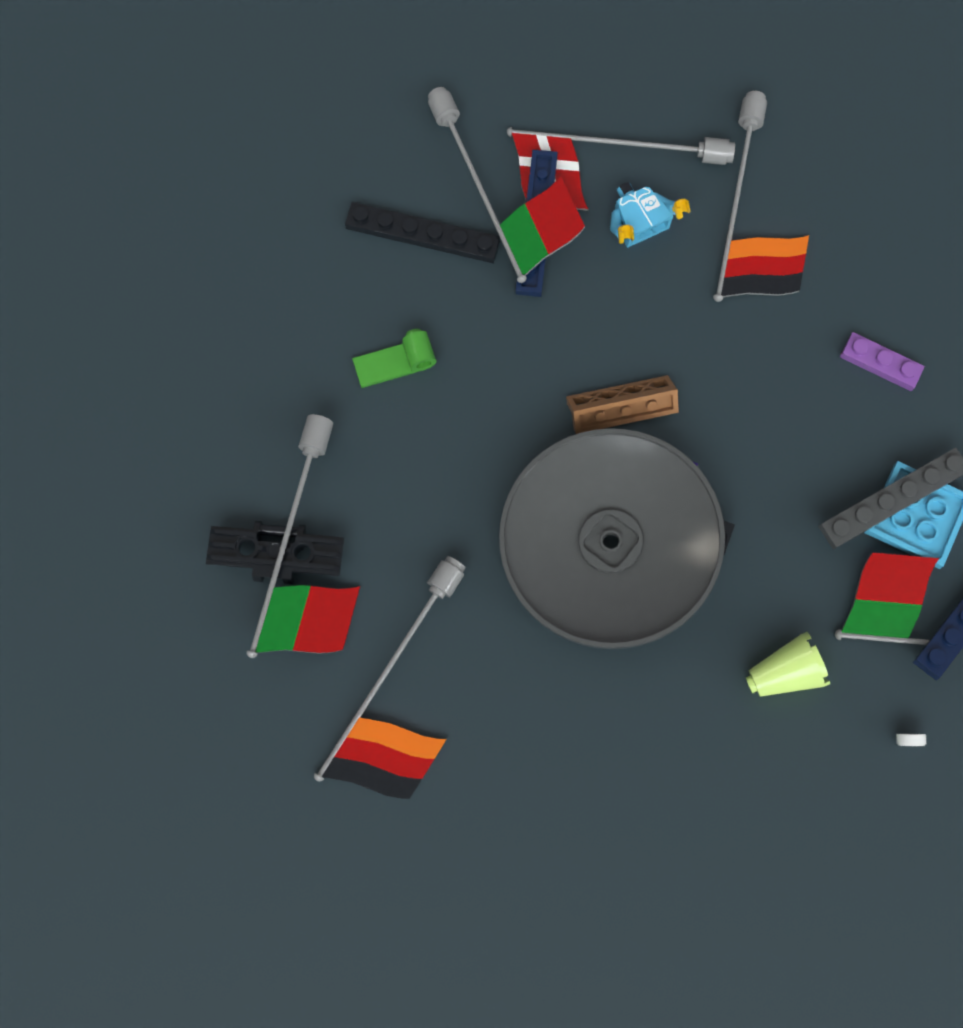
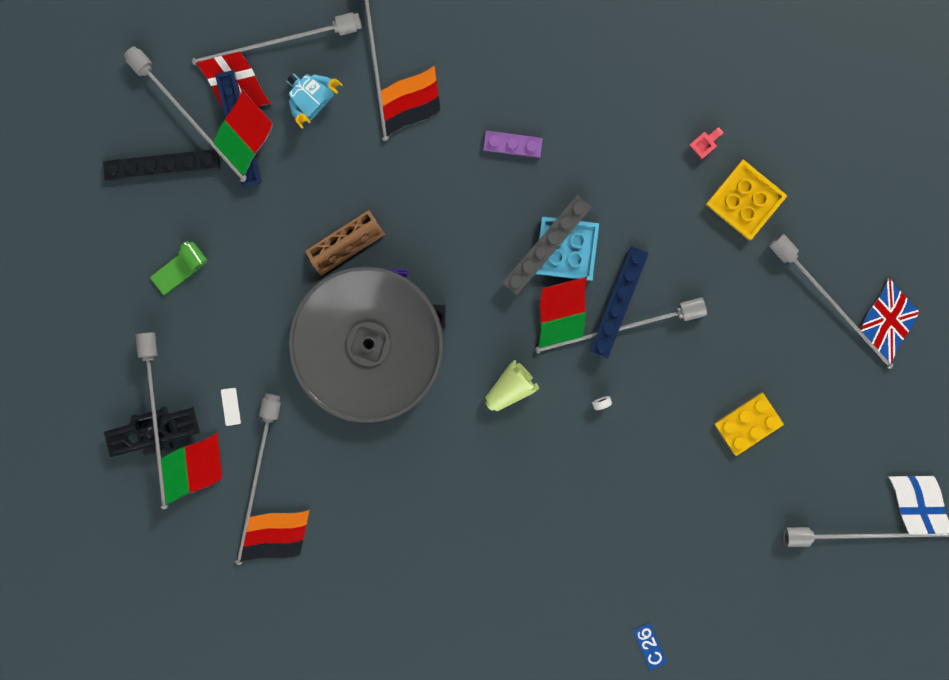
camera: 15 degrees left, 15 degrees up
none -> white sticker [221,388,241,426]

